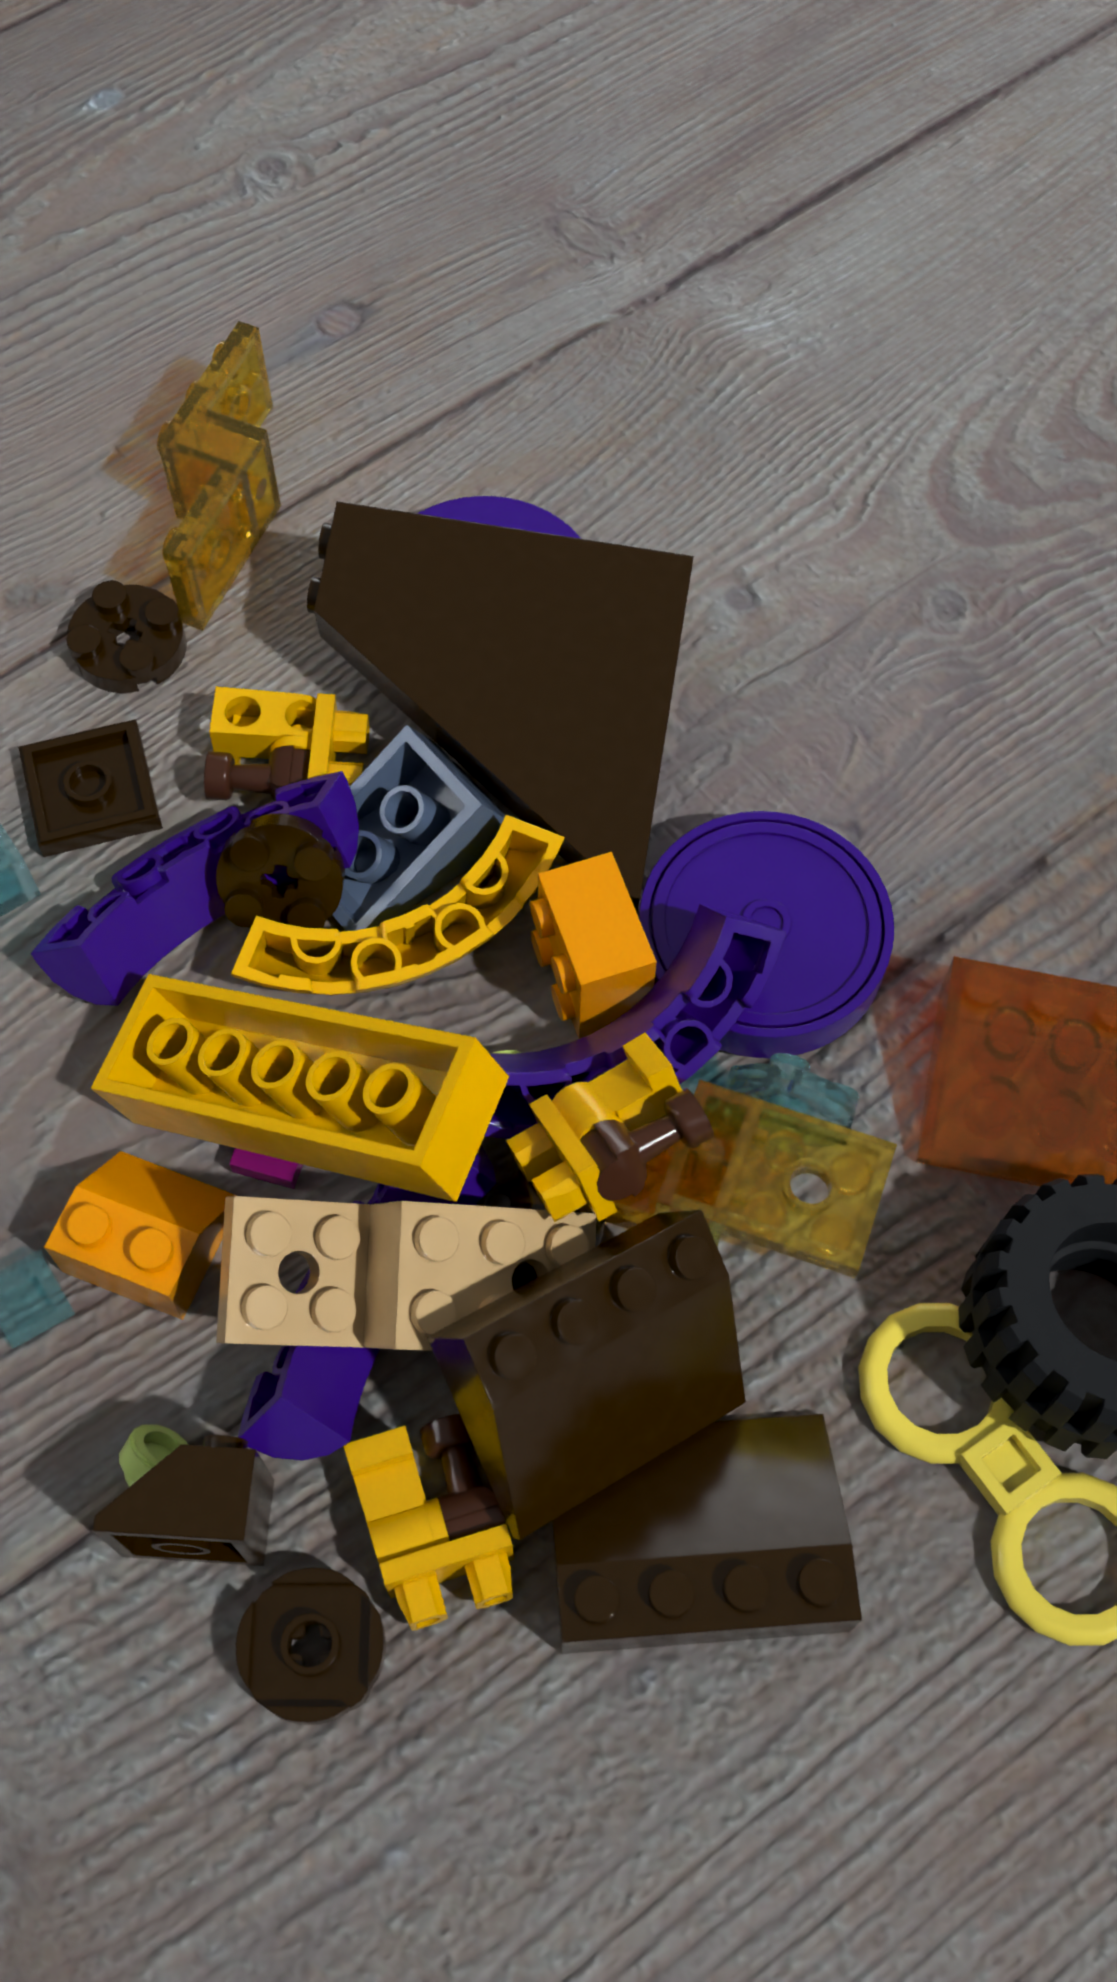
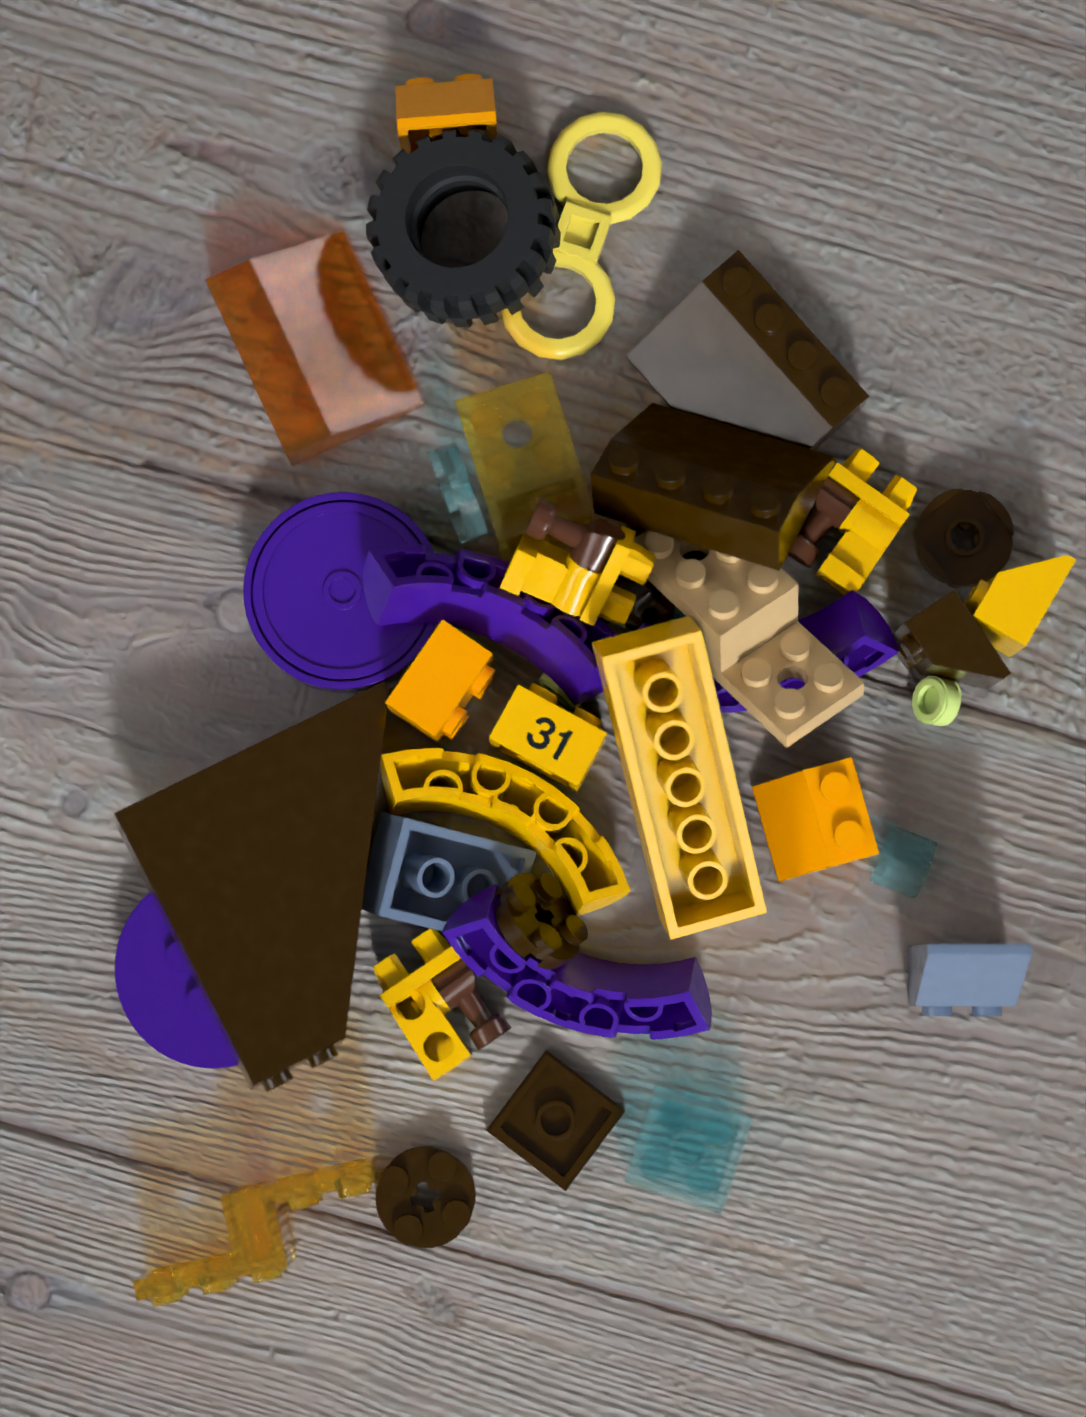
camera: 125 degrees left, 20 degrees up
none -> yellow brick [489,683,607,793]
none -> yellow slope [964,555,1076,657]

